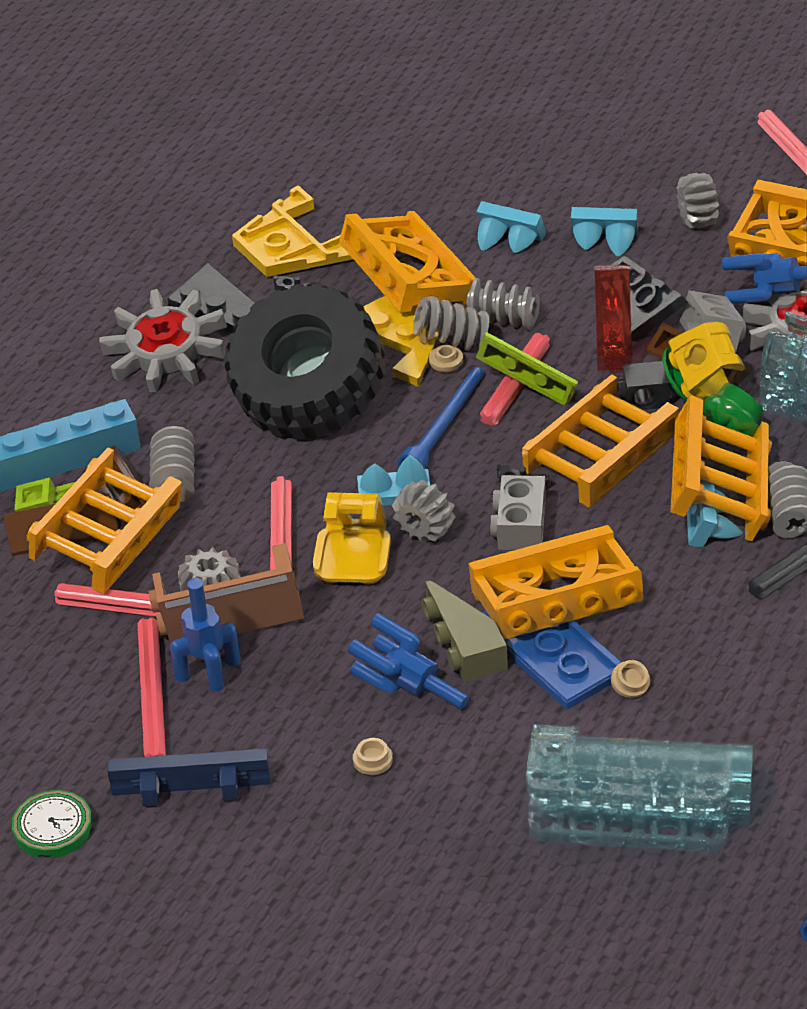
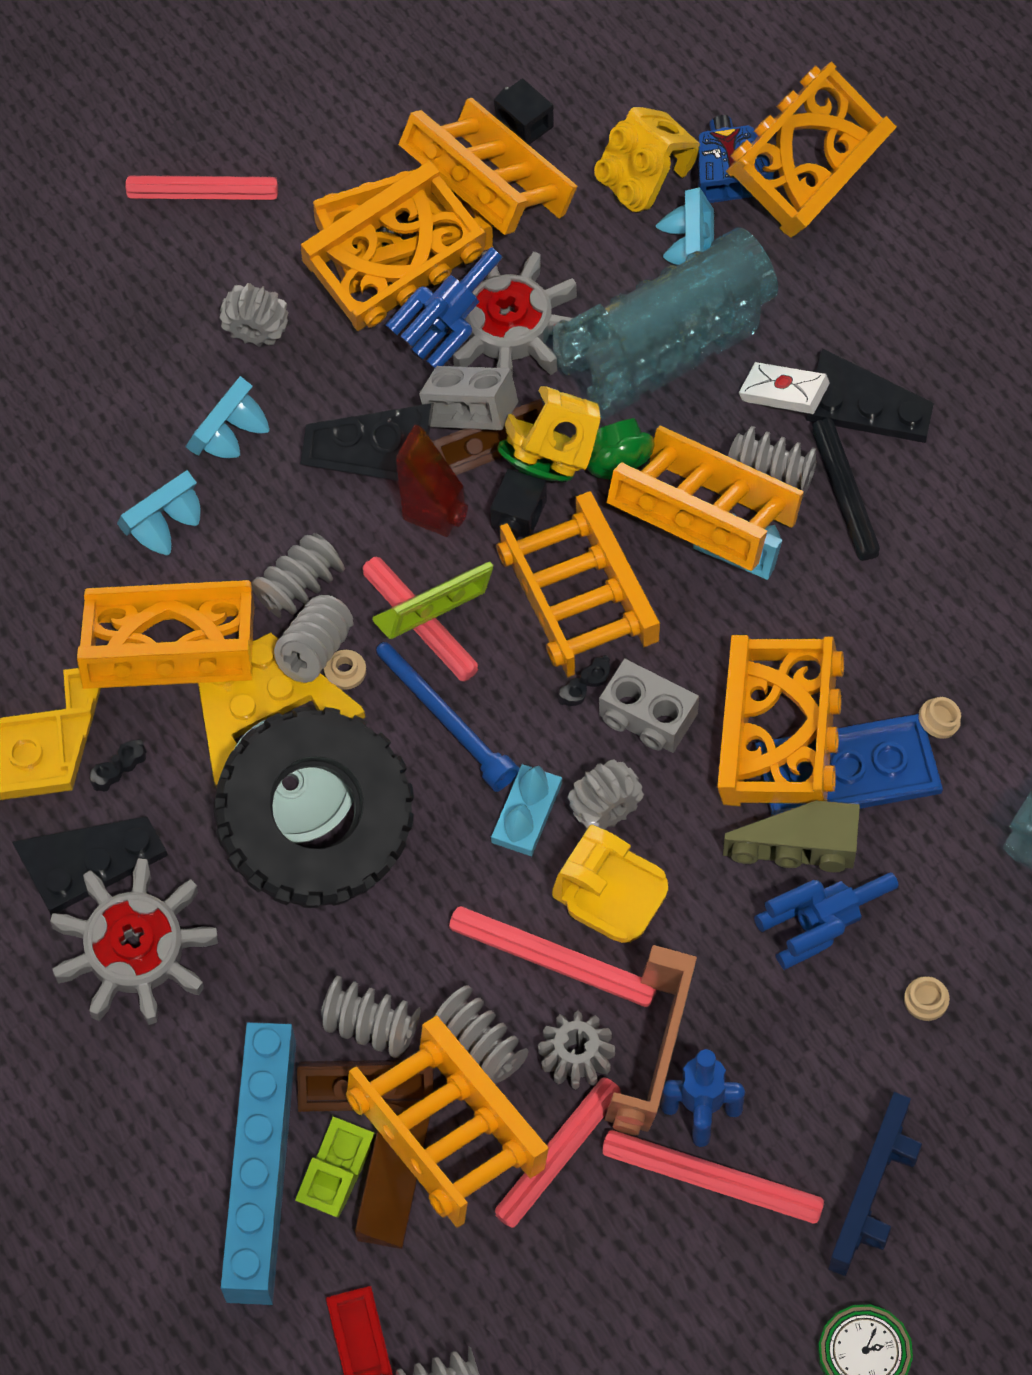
camera: 65 degrees left, 20 degrees up
none -> light grey piece [435,985,528,1084]

